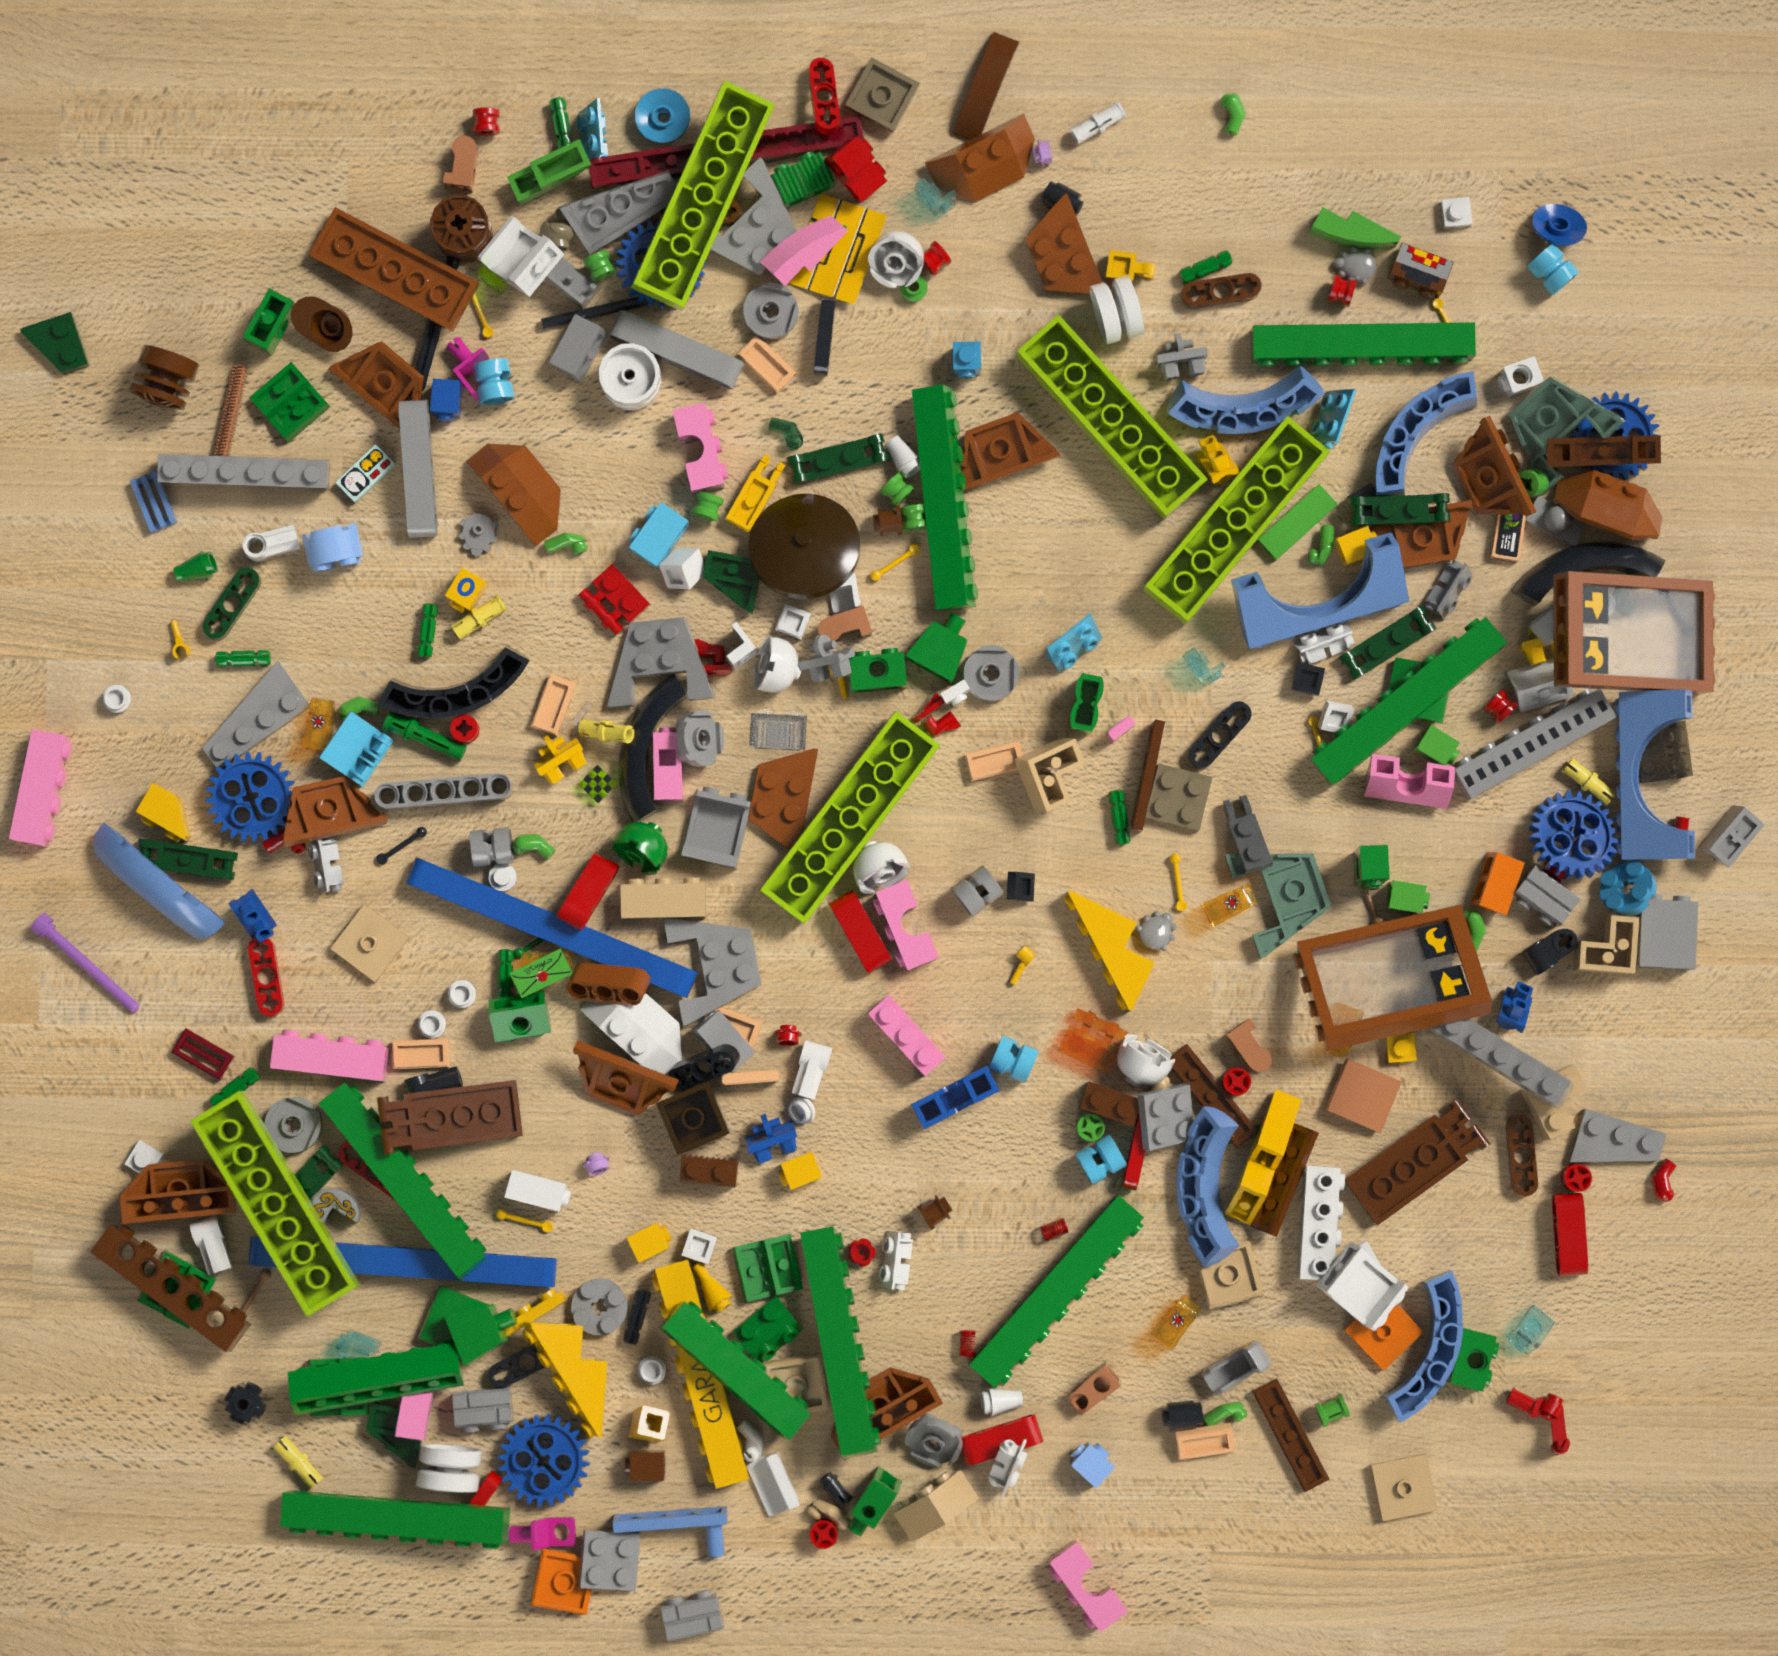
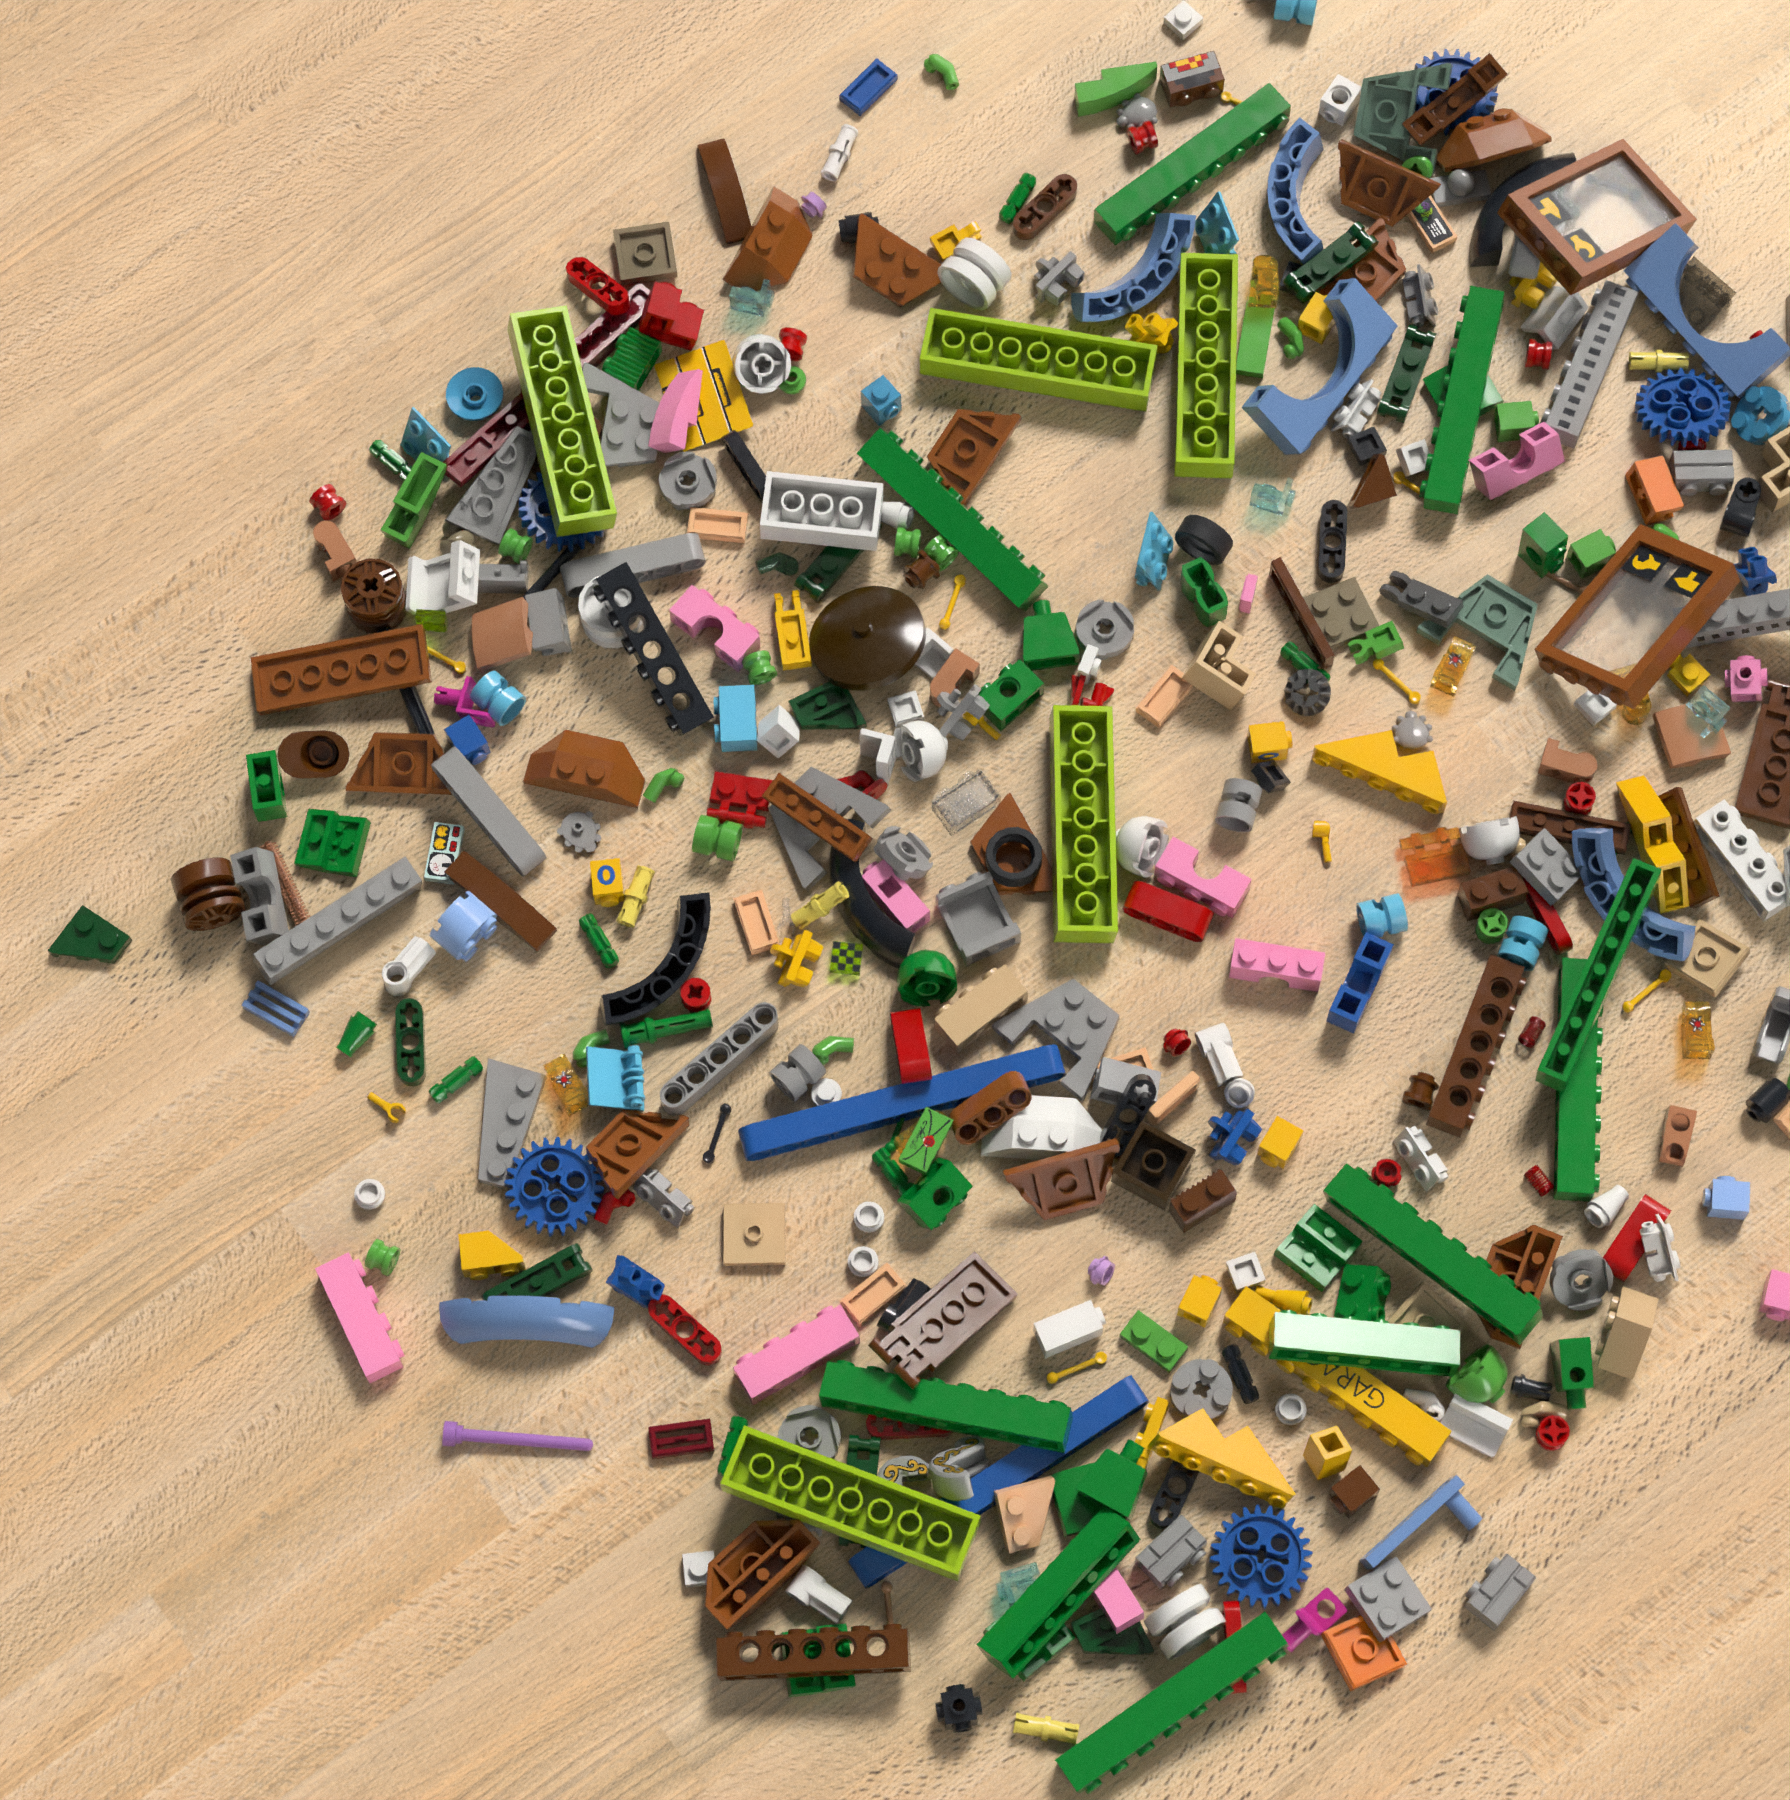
camera: 30 degrees left, 15 degrees down
none -> light grey arch [230,847,289,946]
none -> bright green wheel [365,1239,401,1276]
none -> reddish brown slope [444,851,557,952]
none -> nougat slope [472,597,533,672]
none -> black brick [592,562,714,736]
none -> bright green wheel [692,815,743,862]
none -> white brick [760,471,883,551]
none -> dark orange tile [762,773,873,863]
none -> blue tile [839,58,898,116]
none -> light grey animal [929,1436,989,1501]
none -> black tyre [985,827,1042,887]
none -> light nougat wing [994,1475,1055,1554]
none -> bright green plate [1119,1310,1188,1373]
none -> black tyre [1175,514,1233,566]
none -> clear yellow leg [1247,255,1279,308]
none -> yellow brick [1247,721,1293,763]
none -> dark grey gear [1284,669,1331,716]
none -> reddish brown slope [1347,453,1397,509]
none -> bright green plate [1348,621,1404,664]
none -> reddish brown brick [1426,954,1527,1138]
none -> bright green cylinder [1445,1344,1508,1404]
none -> green brick [1535,858,1662,1093]
none -> white plate [1574,690,1617,726]
none -> yellow hinge [1622,969,1672,1013]
none -> clear light blue bracket [1686,685,1731,738]
none -> bright pink brick [1725,655,1768,702]

